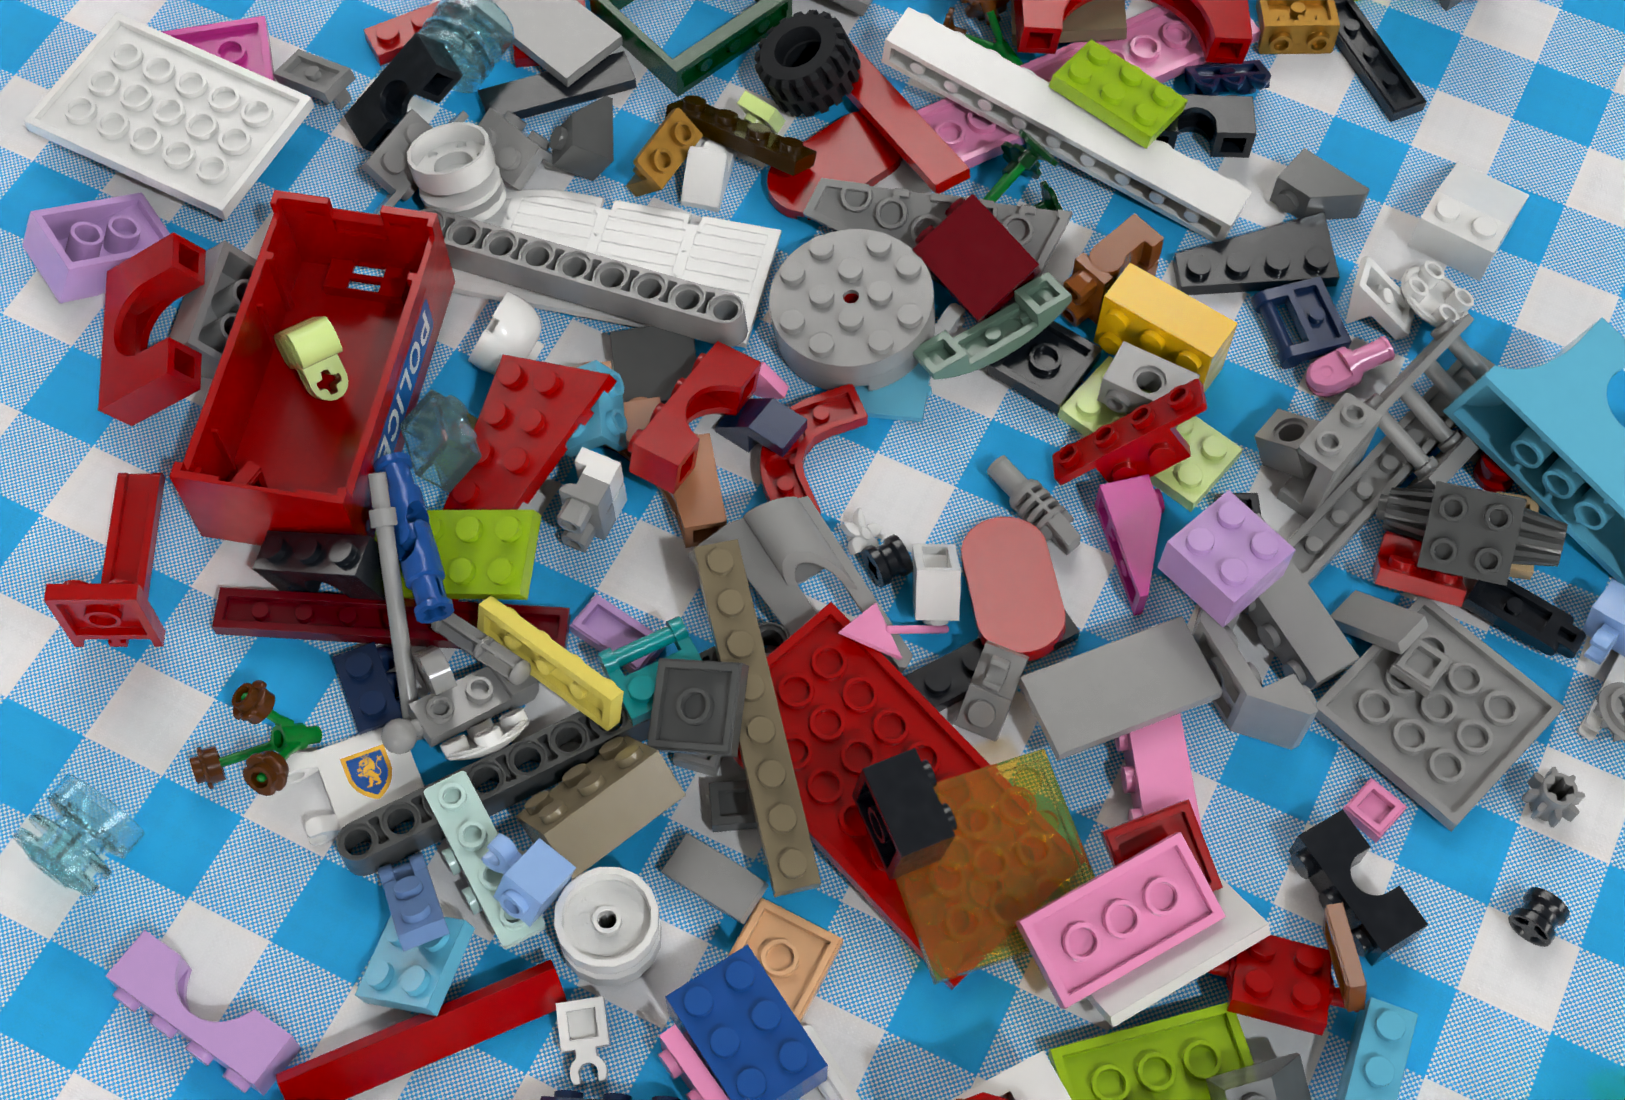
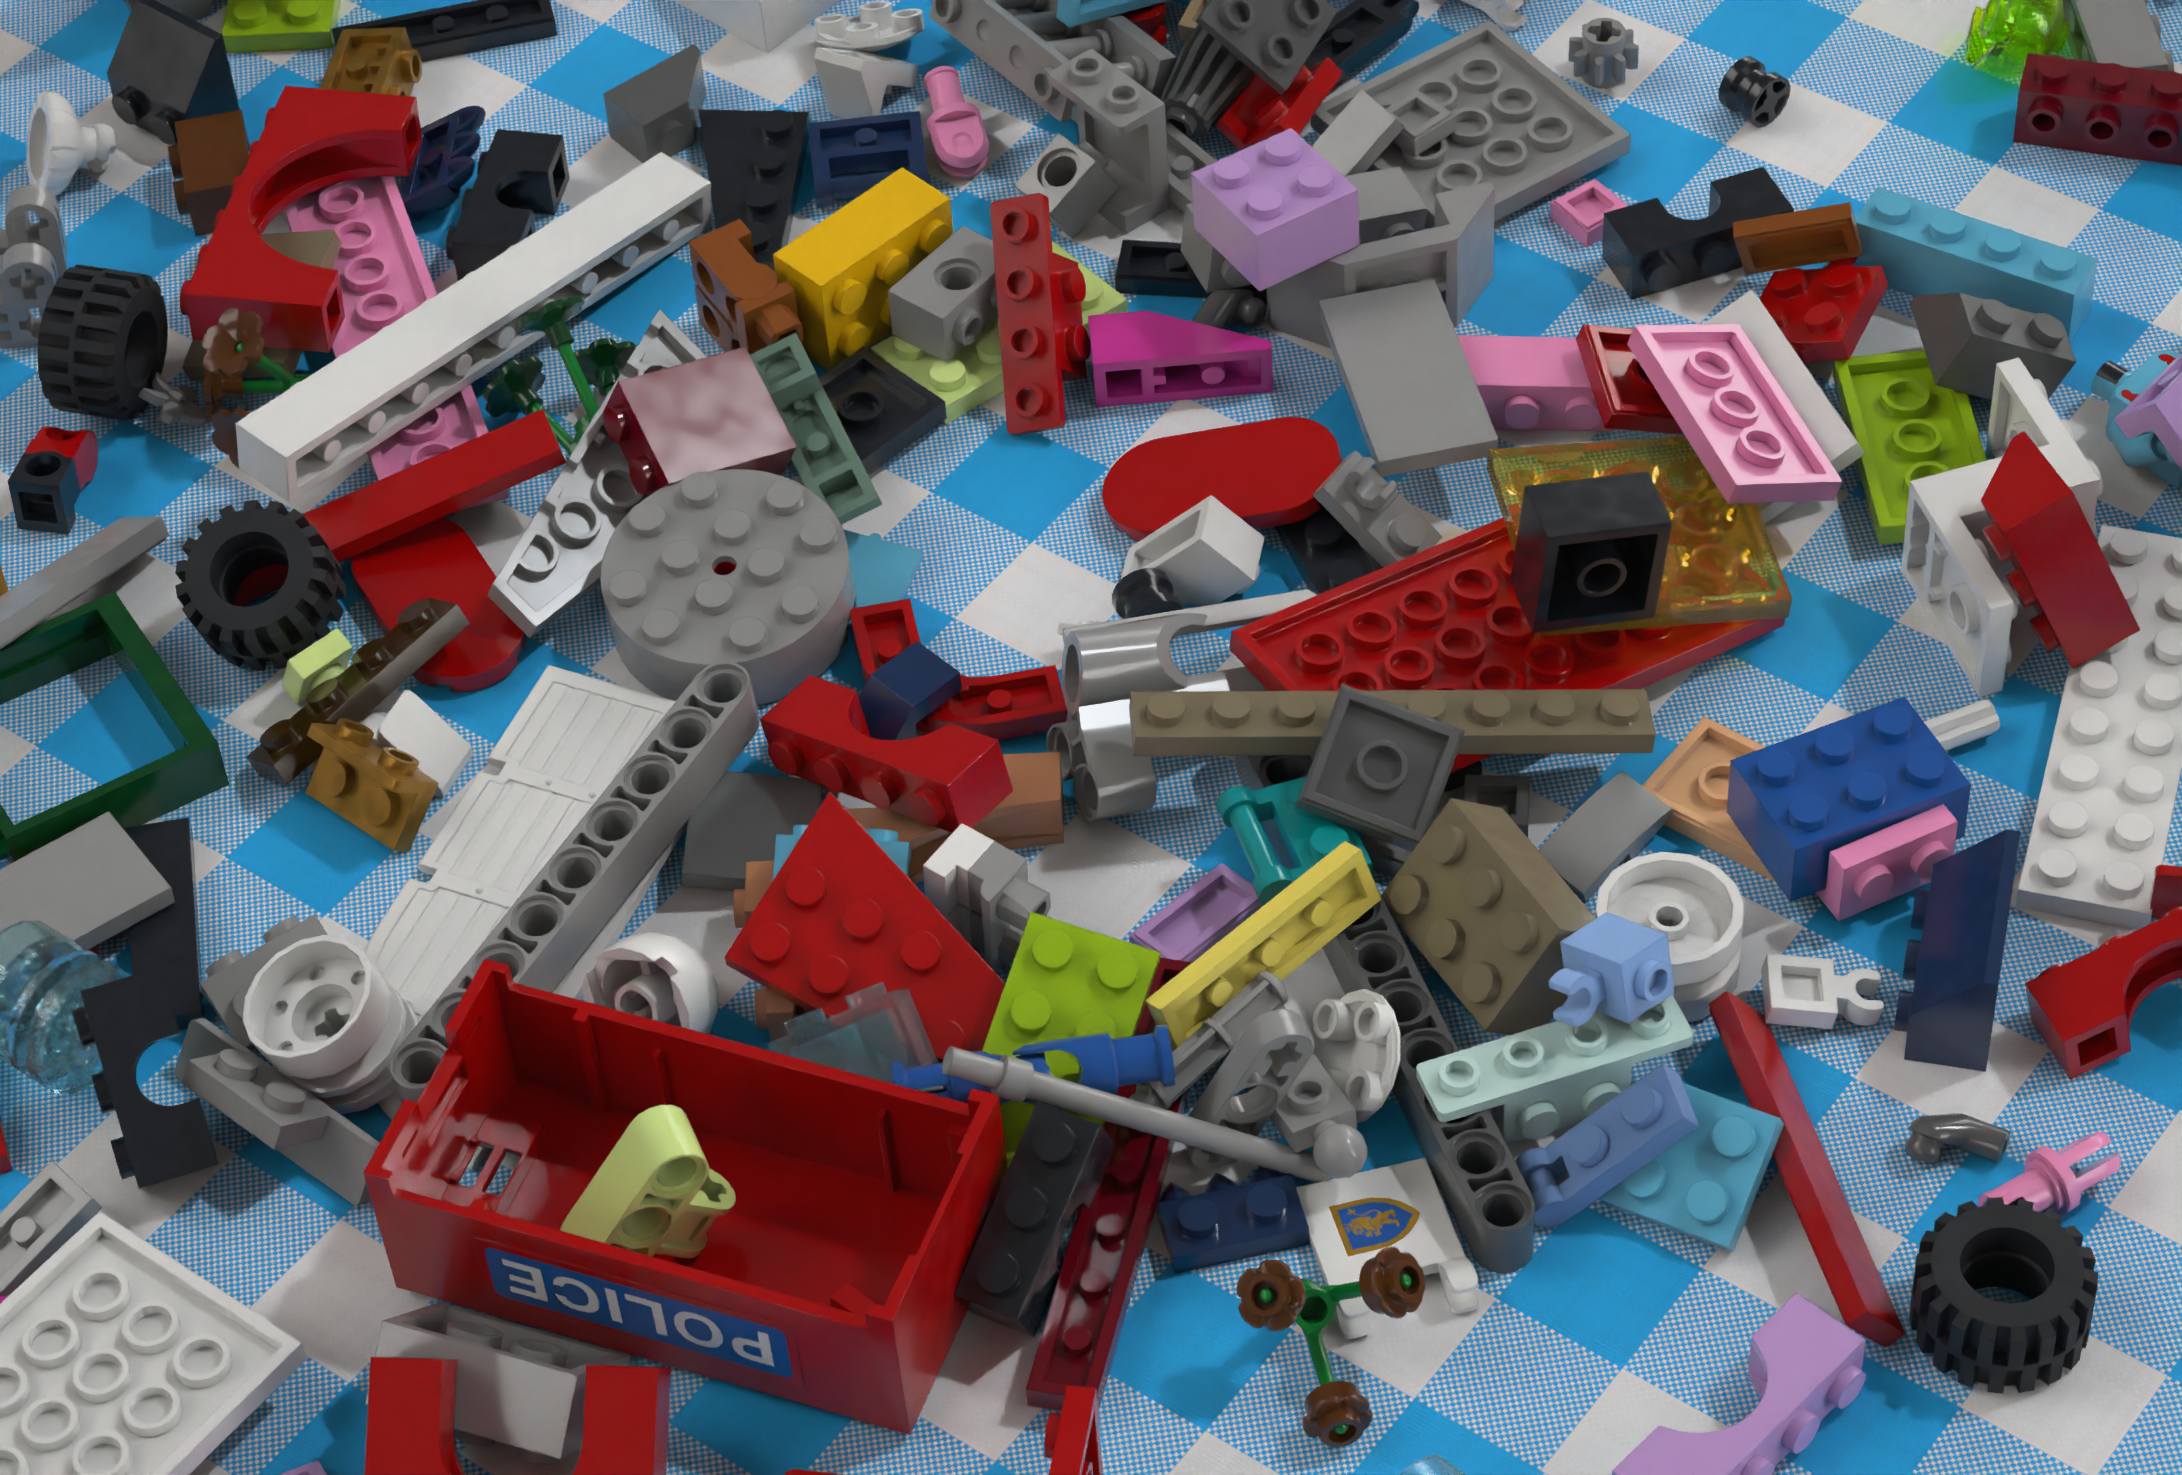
camera: 75 degrees left, 15 degrees down
dark grey slope [550,96,614,181] -> none
bright pink piece [838,603,949,660] -> none
light grey hinge [987,455,1081,555] -> none
lime plate [1048,39,1188,149] -> none

